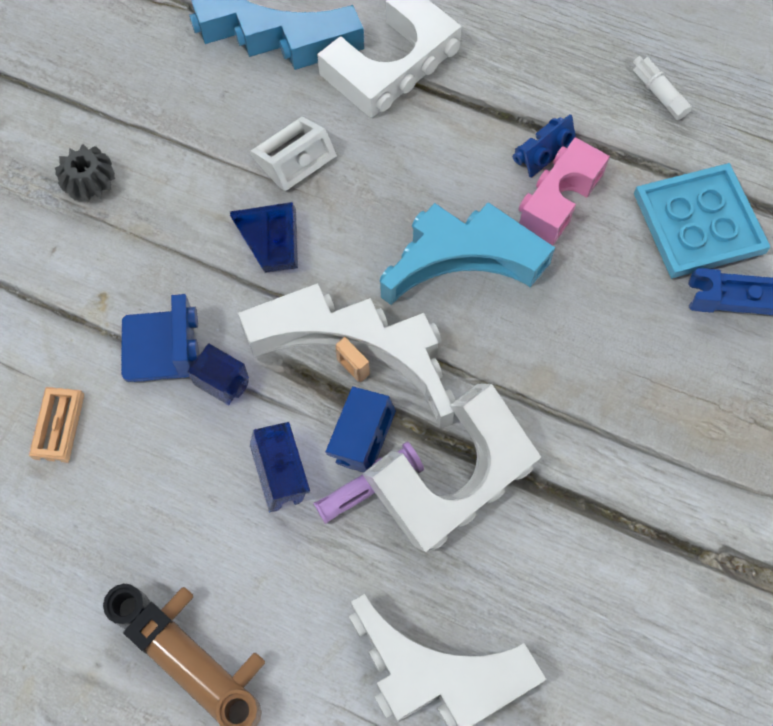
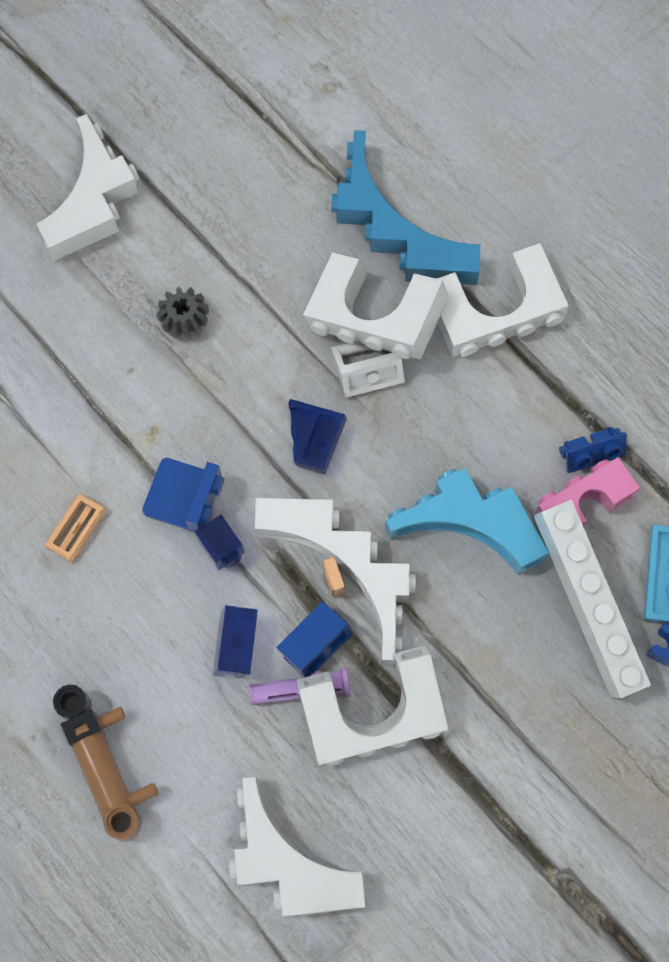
camera: 25 degrees right, 5 degrees up
none -> white arch [303,252,449,360]
none -> white brick [534,499,651,698]

